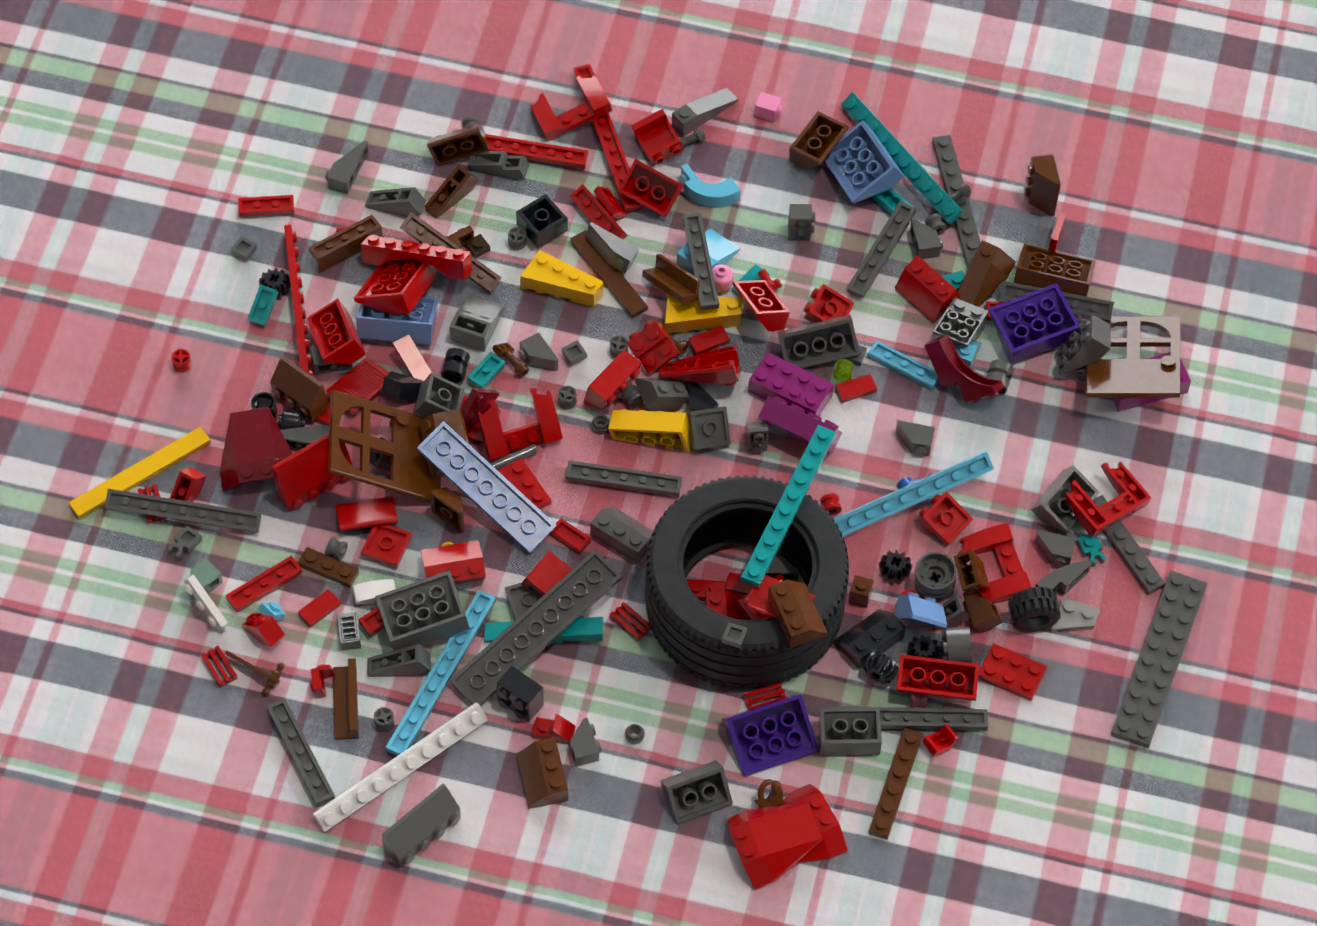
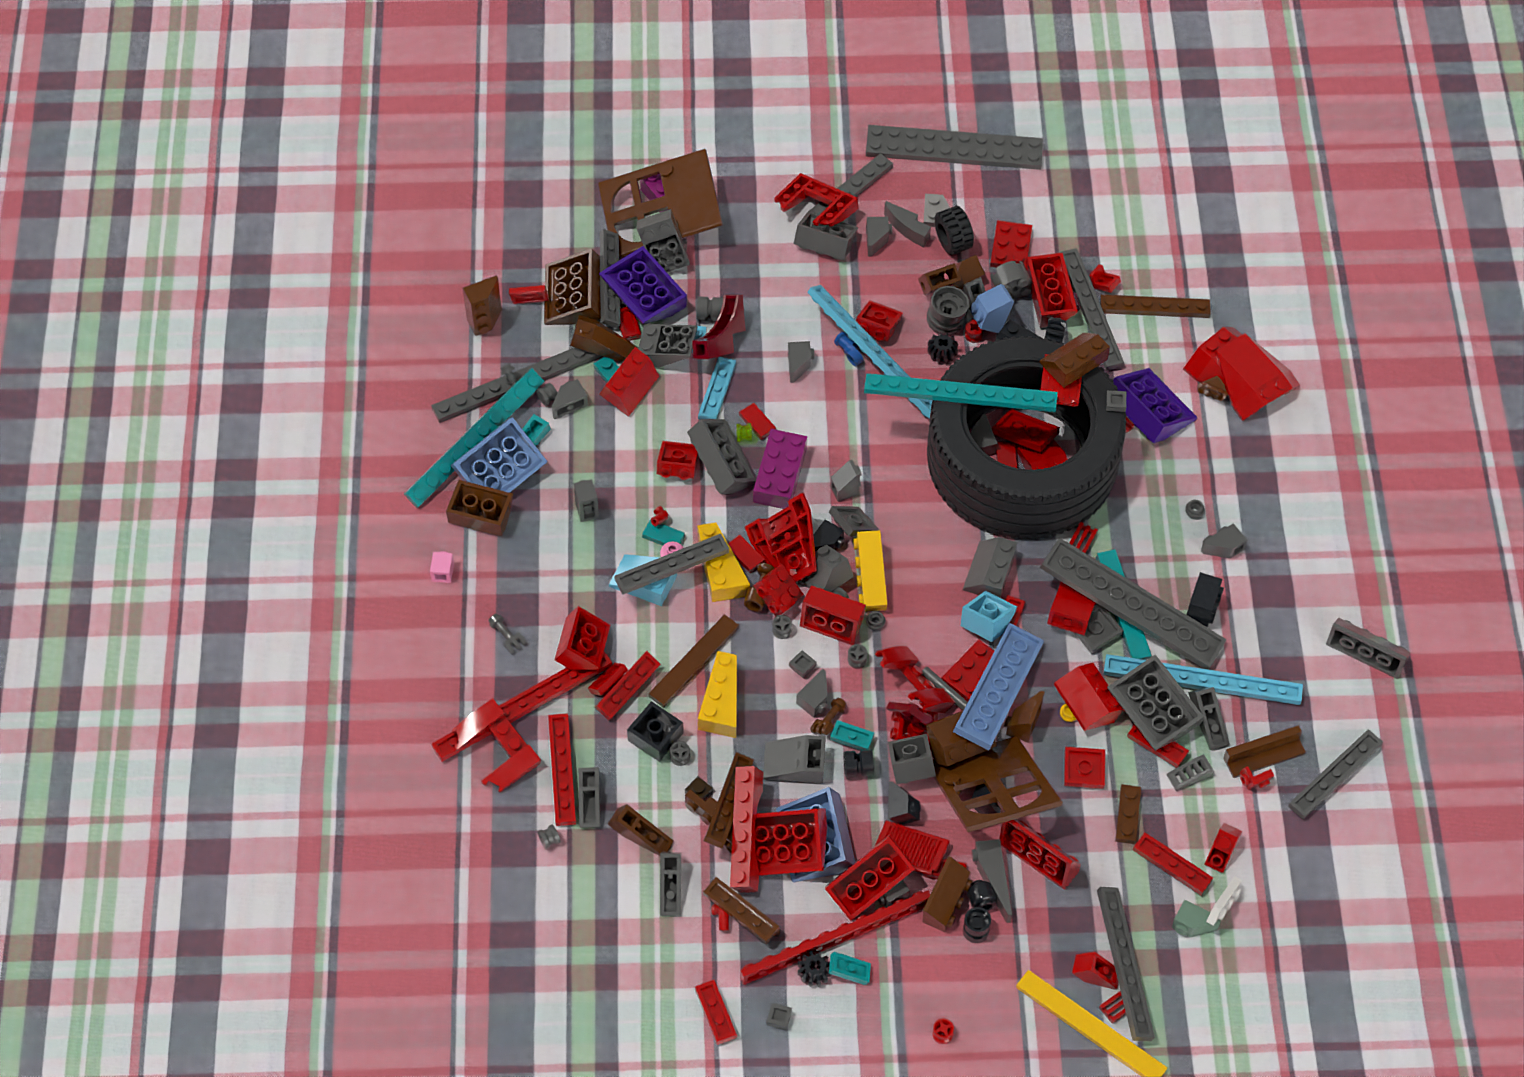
camera: 105 degrees left, 0 degrees up
dark grey plate [167,525,202,560] -> none
red tile [201,645,238,687] -> none
dark red wedge [220,407,293,491] -> none
reddish brown piece [225,650,285,696] -> none
medium azure plate [258,602,286,621] -> none
red tile [298,589,341,627] -> none
white plate [313,703,488,832] -> none
dark grey slope [325,140,369,194] -> none
dark grey wheel [325,537,348,560] -> none
red piece [336,496,398,533] -> none
white slope [352,579,396,604] -> none
dark grey wheel [374,707,394,732] -> none
tile [392,335,431,381] -> none
reddish brown slope [427,123,489,166] -> none
reddish brown slope [516,737,568,809] -> none
red slope [532,714,576,744] -> none
dark grey plate [565,460,682,497] -> none
dark grey slope [585,222,639,273] -> none
red panel [631,109,685,167] -> none
reddish brown panel [642,254,700,304] -> none
dark grey slope [660,760,733,824] -> none
dark grey slope [671,88,738,137] -> none
medium azure arch [680,164,741,208] -> none
red slope [732,280,790,332] -> none
magenta brick [758,395,842,453] -> none
dark grey slope [819,708,882,755] -> none
red wheel [820,493,842,516] -> none
dark grey plate [846,201,917,298] -> none
black gear [907,634,941,659] -> none
red wedge [958,522,1032,604] -> none
teal plate [1076,534,1105,567] -> none
none -> medium azure slope [960,591,1017,642]

